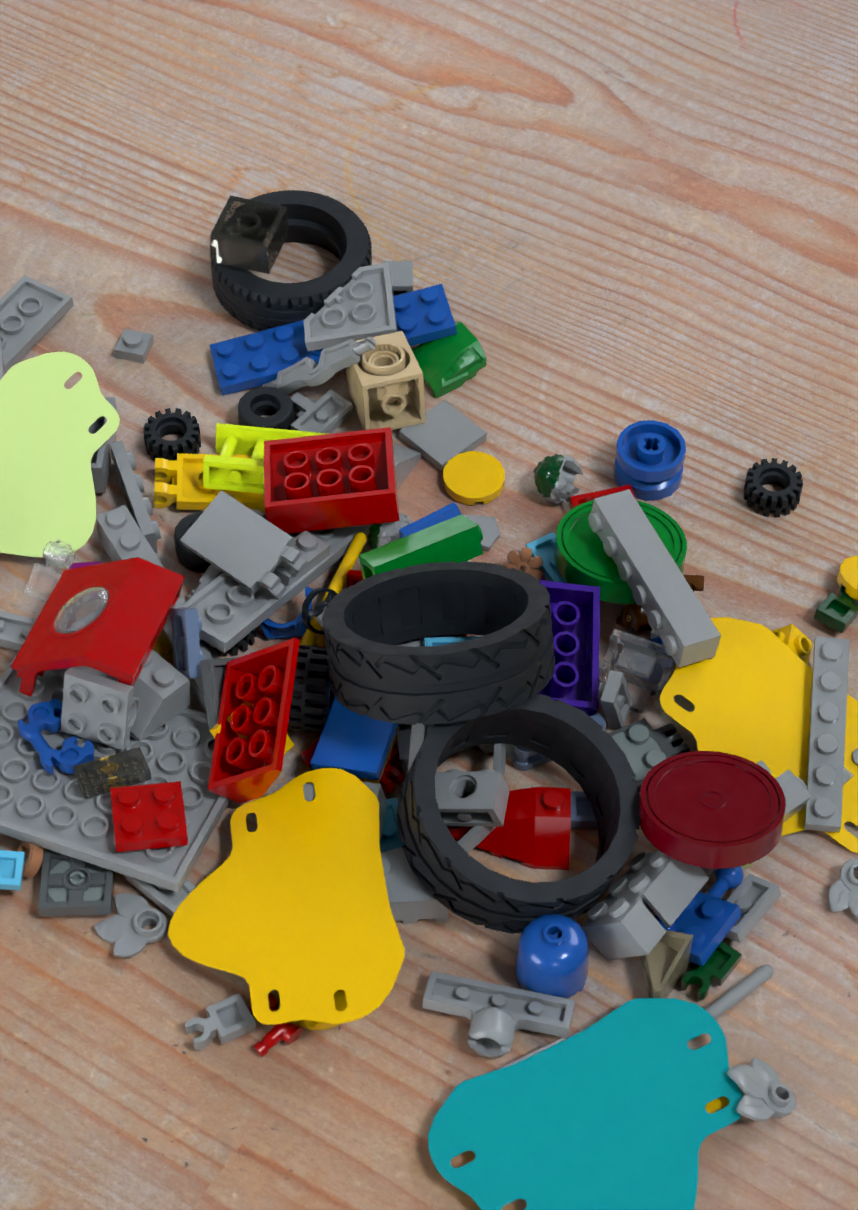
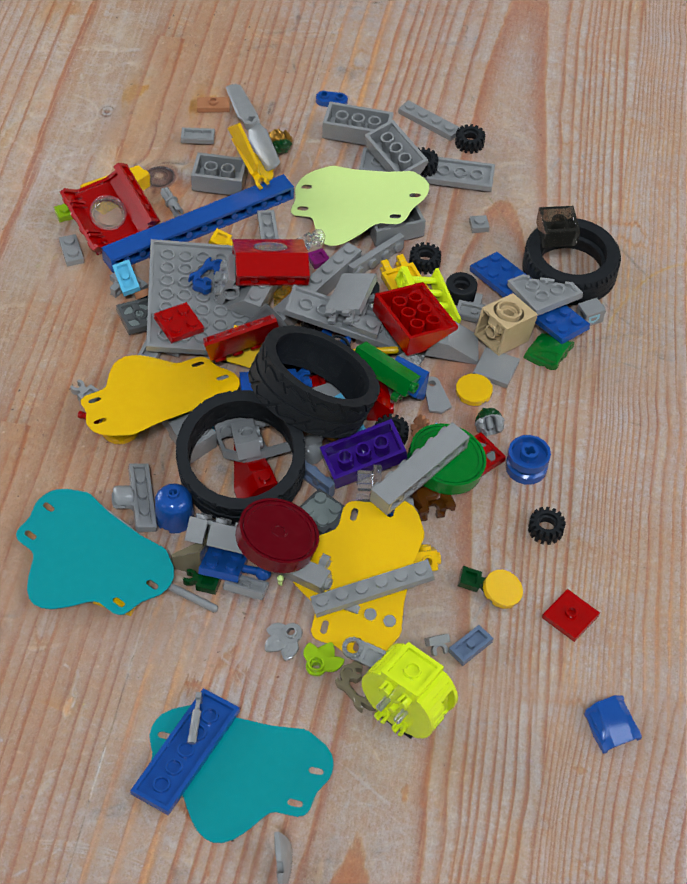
camera: 65 degrees right, 0 degrees up
clear smoke tile [73,747,151,799] -> none
light grey plate [95,893,168,957] -> none
sand blue plate [170,607,204,678] -> none
light grey piece [262,337,376,394] -> none
light grey plate [598,670,632,730] -> none
light grey plate [727,1058,796,1121] -> none

